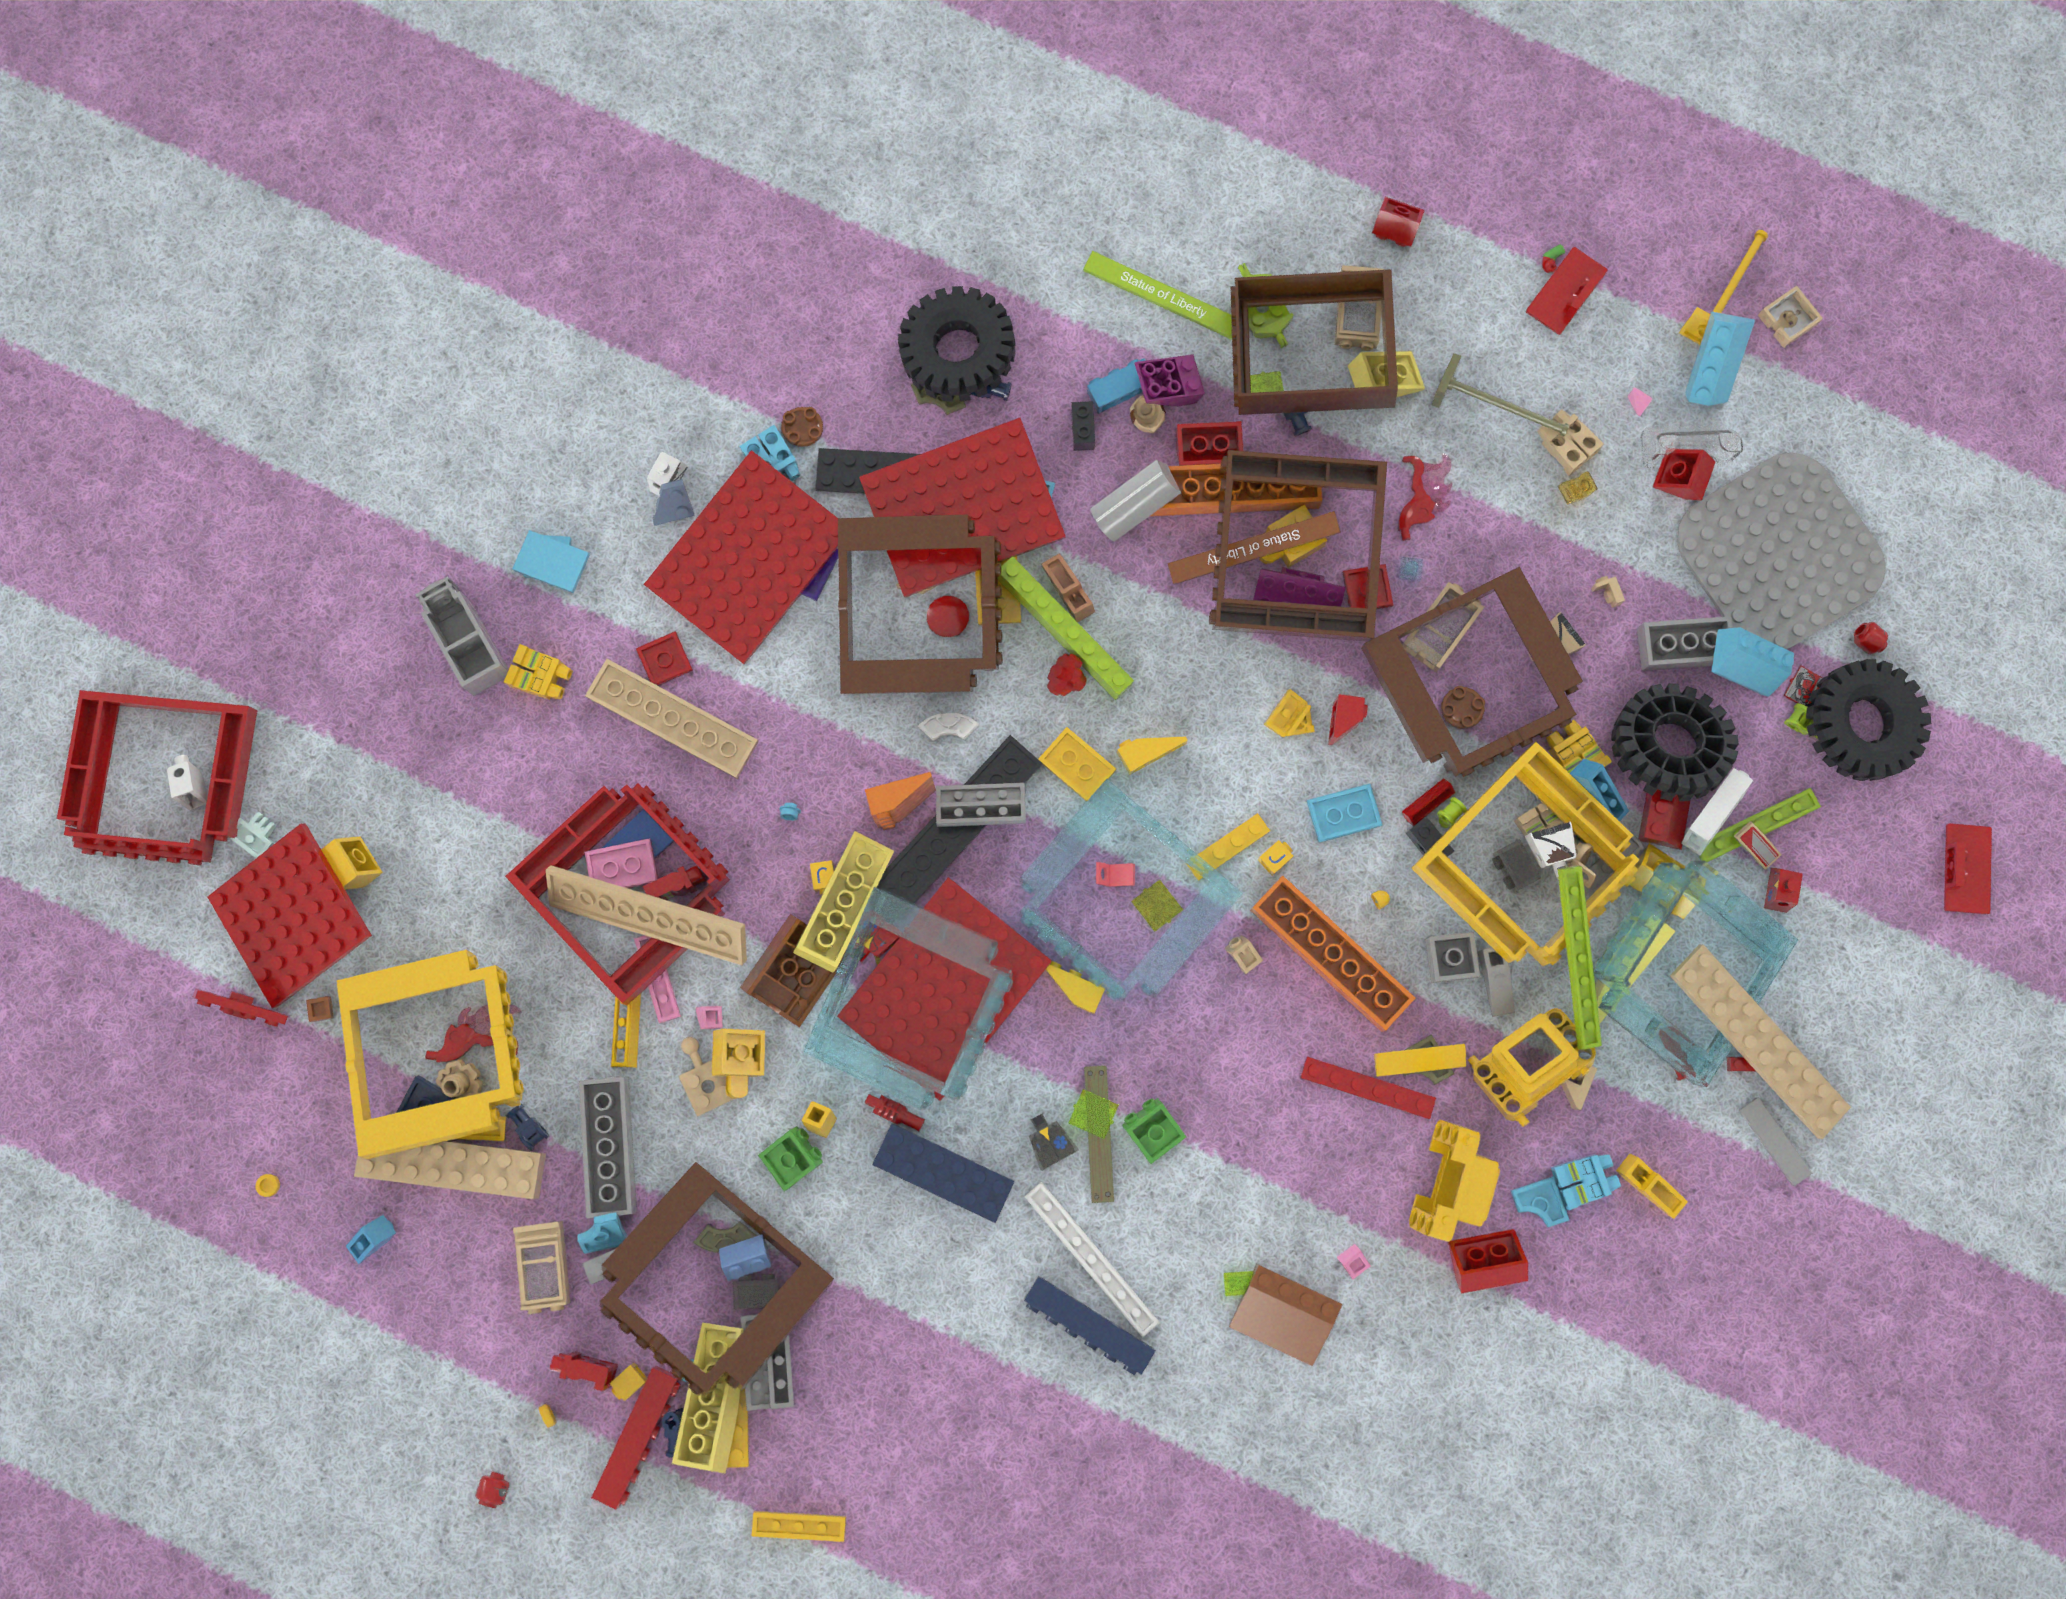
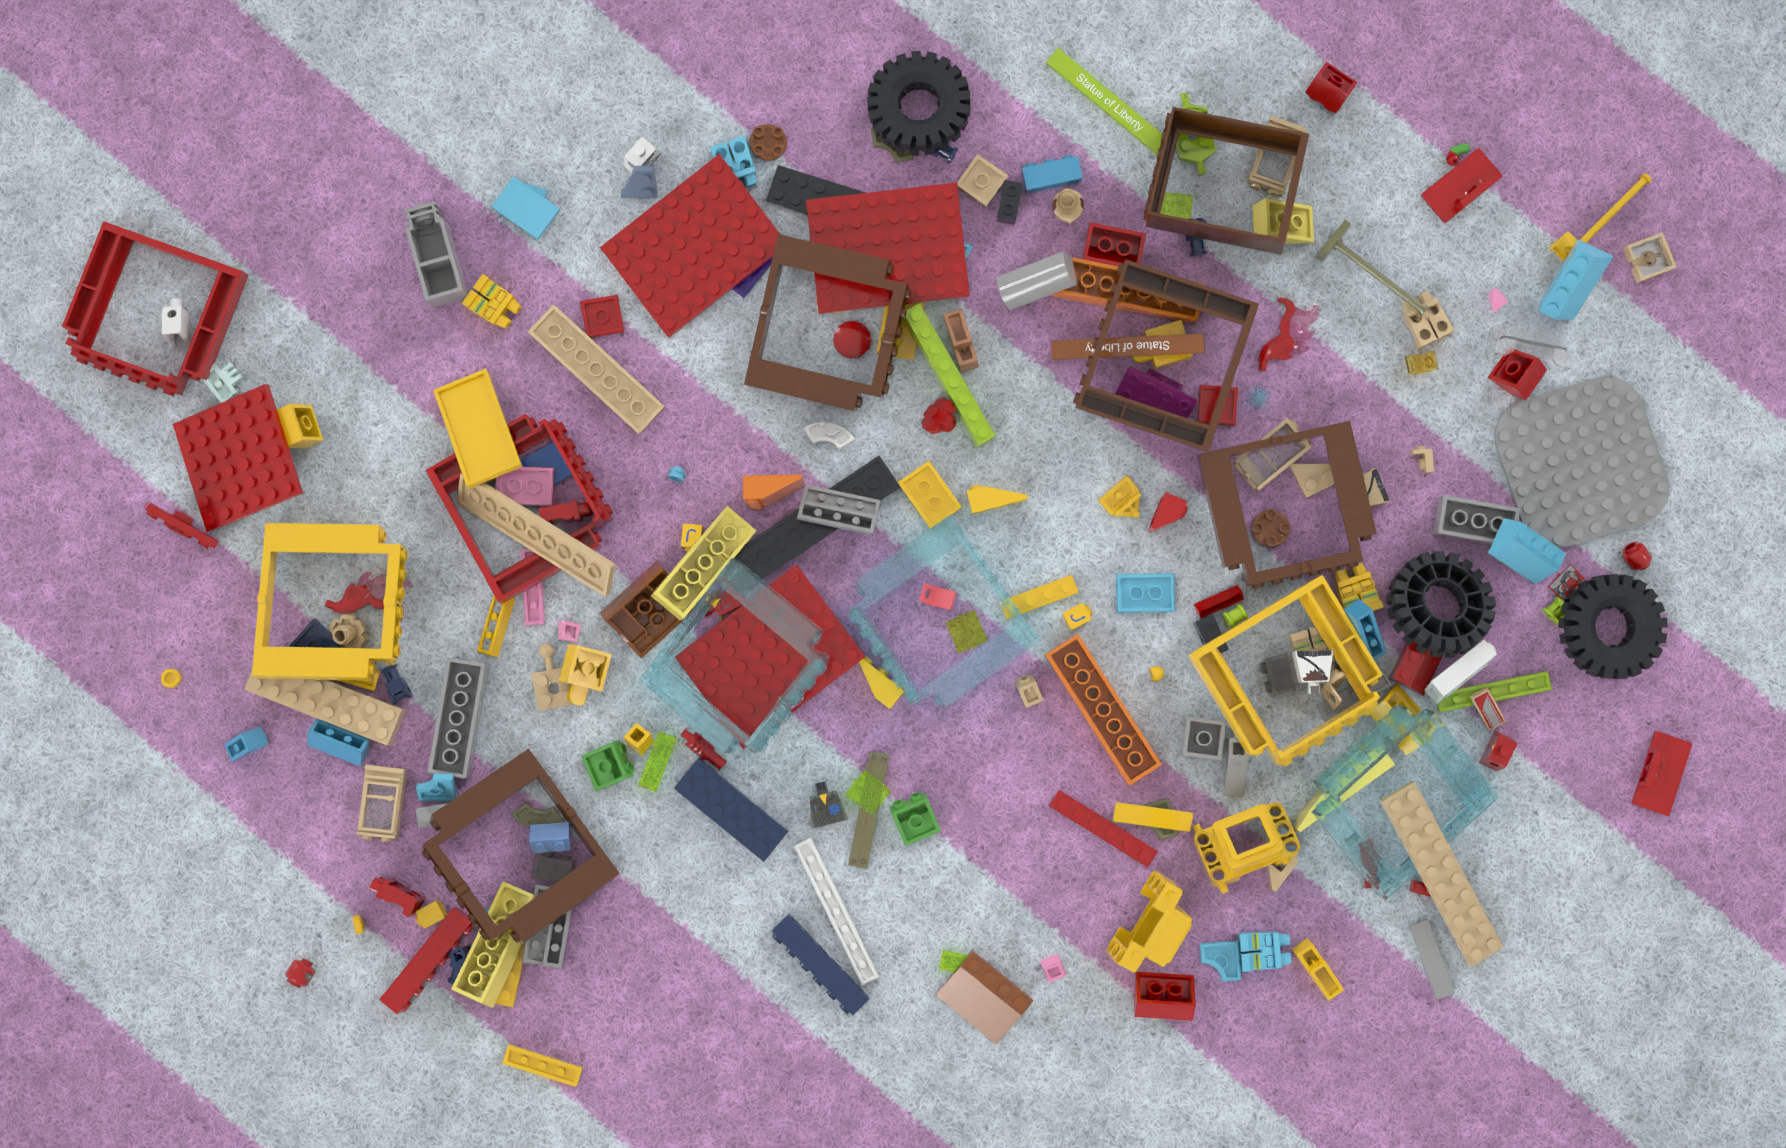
camera: 15 degrees right, 5 degrees up
dark orange plate [306,996,334,1022] -> none
magenta slope [1134,354,1205,407] -> none
lime tile [1557,866,1602,1050] -> none
none -> dark azure brick [307,718,370,766]
none -> yellow tile [433,368,523,489]
none -> clear neon green tile [638,731,677,792]
none -> tan plate [957,154,1008,208]
none -> tan wing [1289,464,1334,498]

